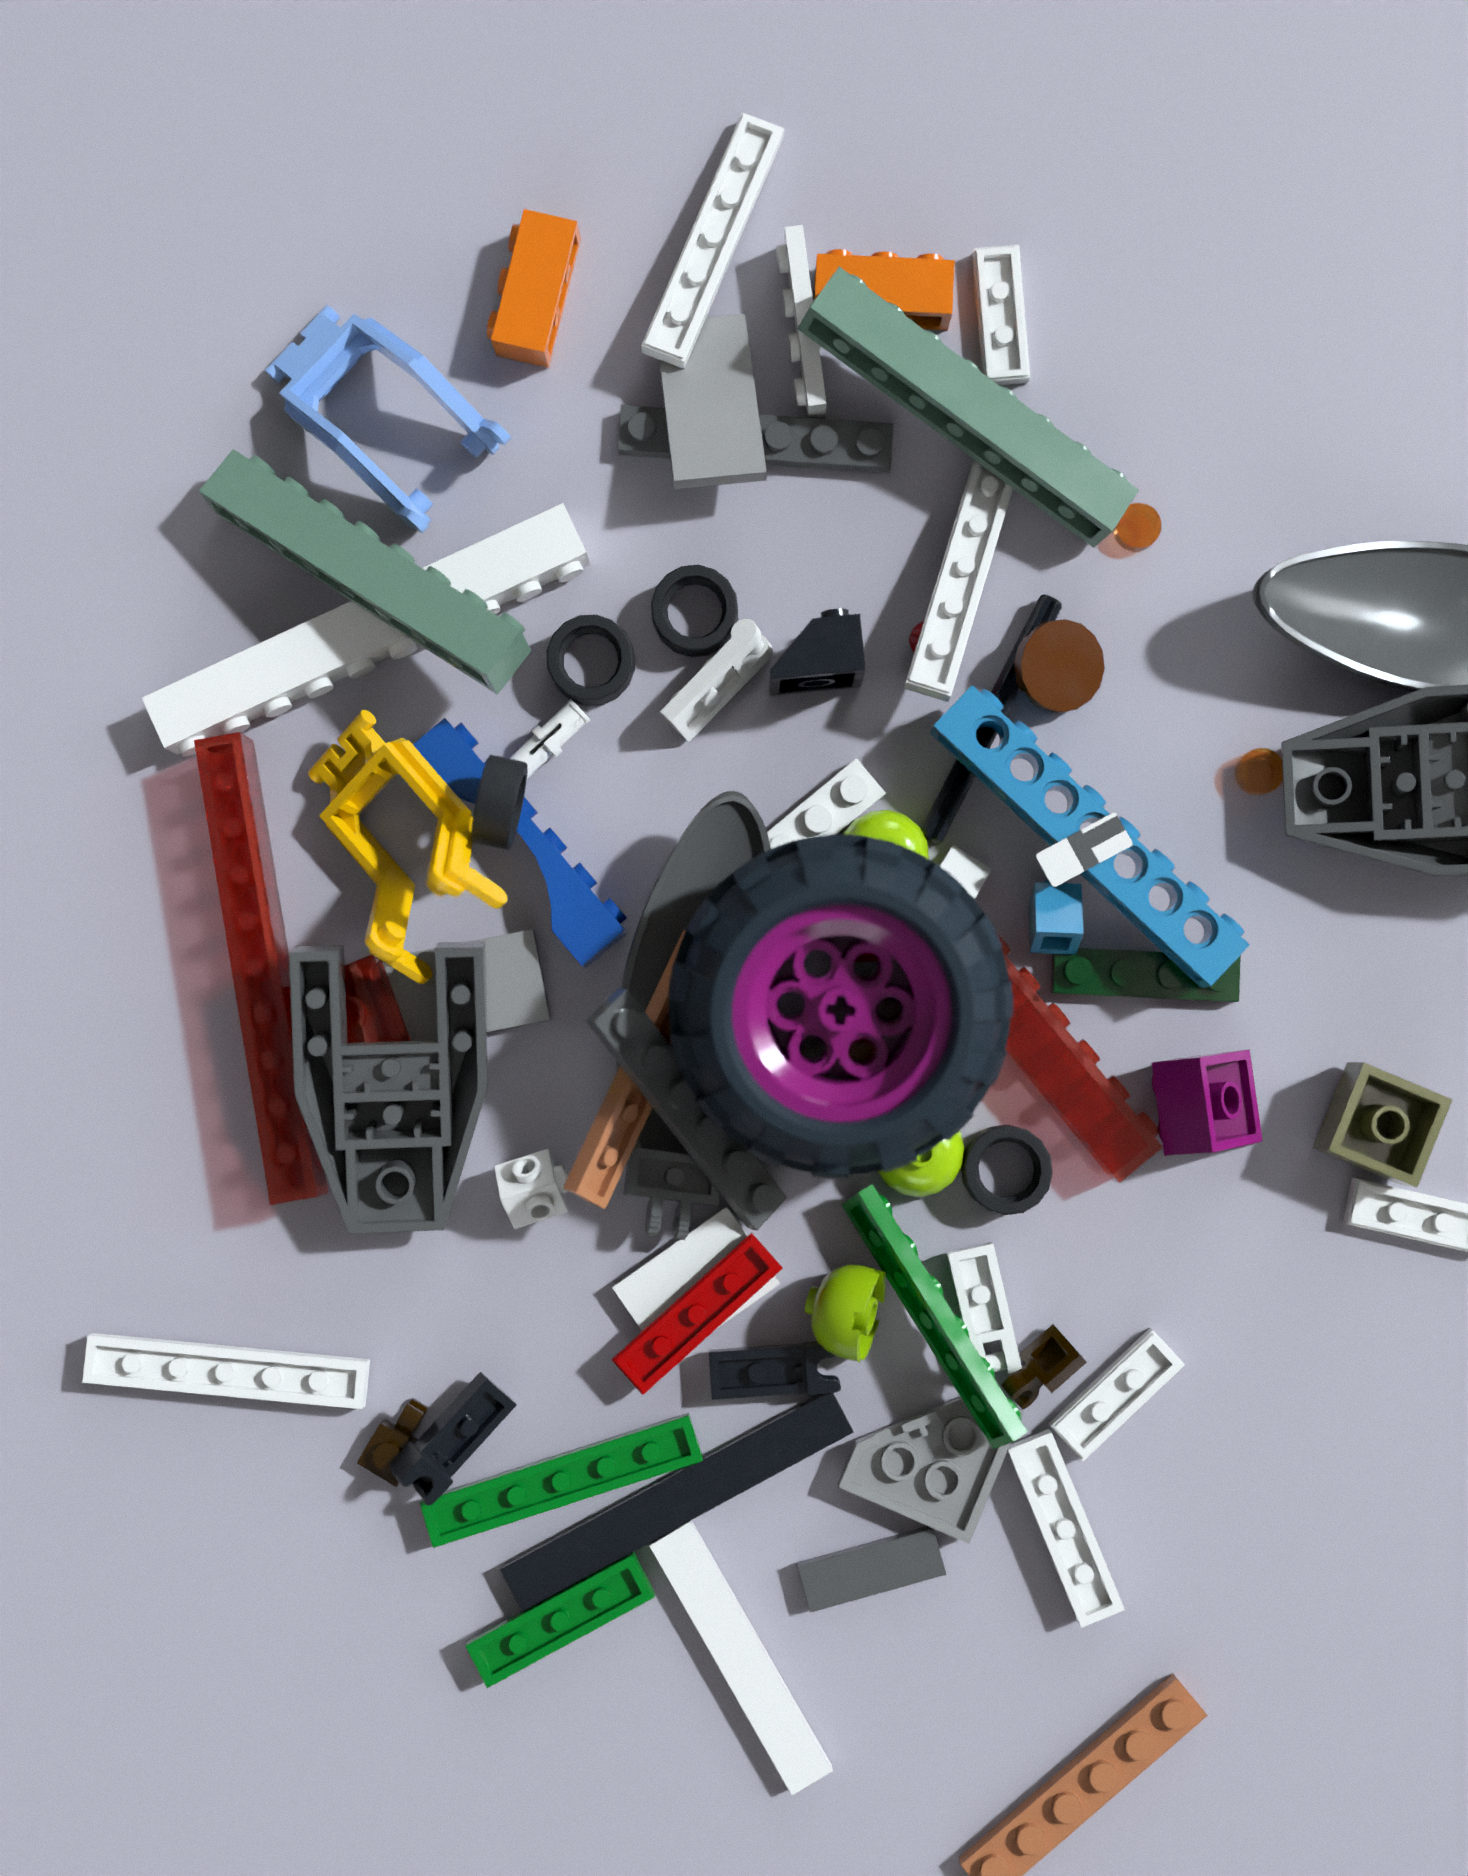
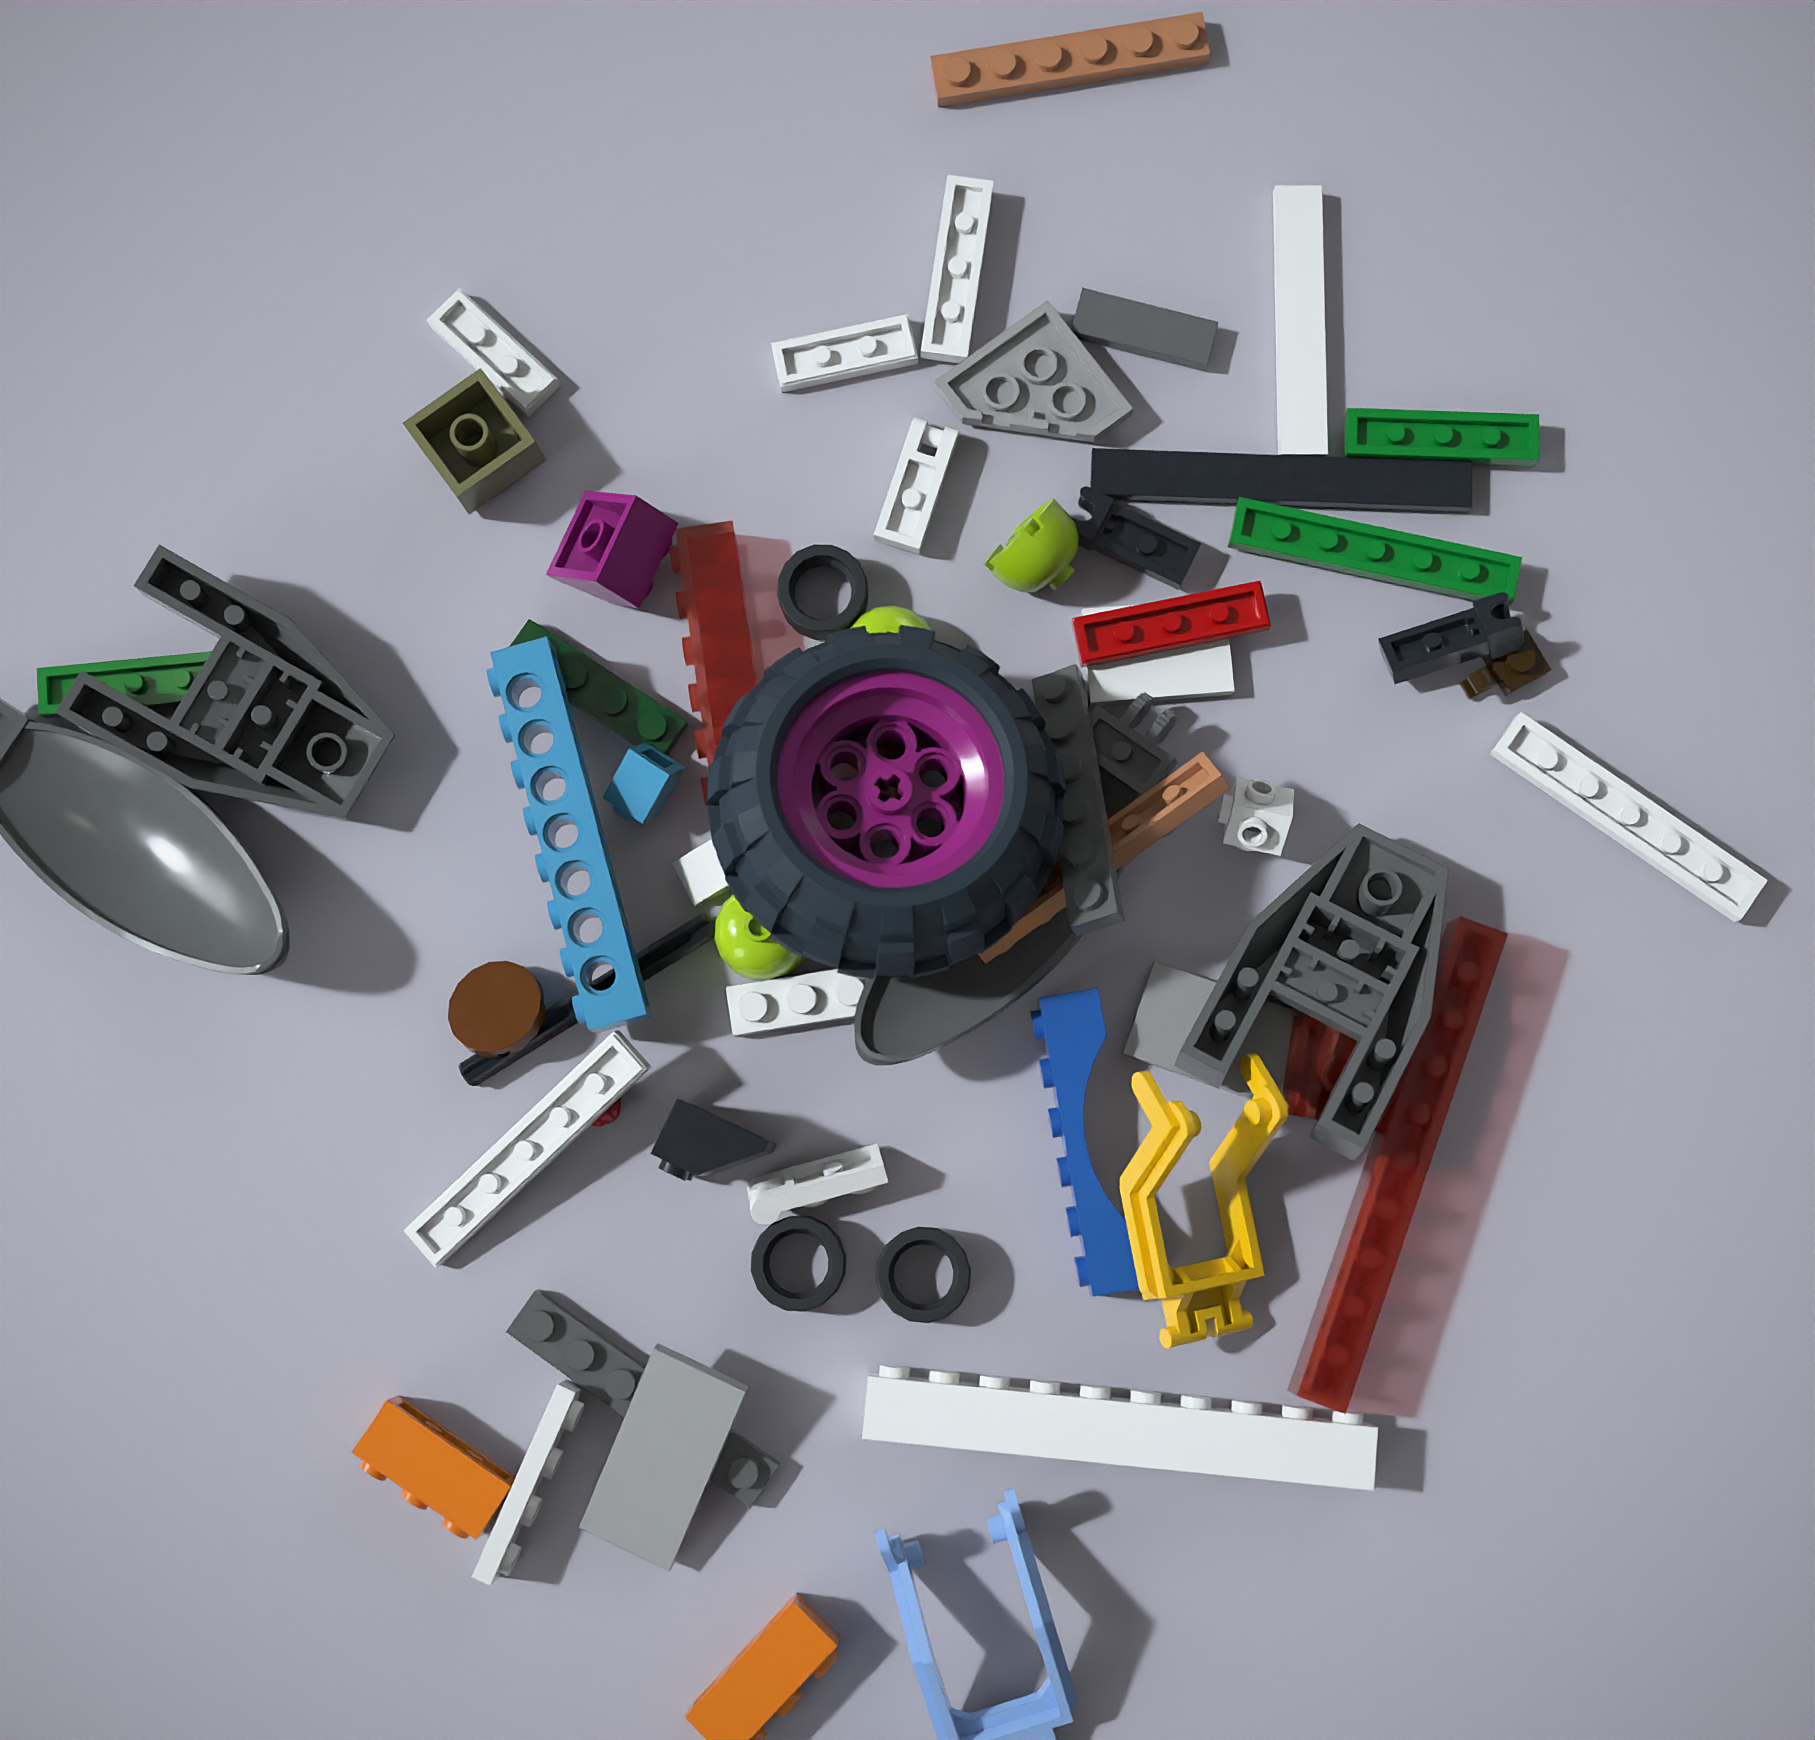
camera: 150 degrees left, 5 degrees down
sand green brick [199,449,531,695] -> none
black tyre [471,755,528,850] -> none
white pin [509,699,590,779] -> none
white tile [641,113,784,369] -> none
sand green brick [797,267,1139,548] -> none
green plate [841,1184,1028,1449] -> none
white tile [972,245,1030,386] -> none
dark brown plate [1001,1324,1087,1410] -> none
white sticker [1036,813,1132,887] -> none
clear orange tile [1113,503,1162,552] -> none
clear orange tile [1235,748,1283,796] -> none

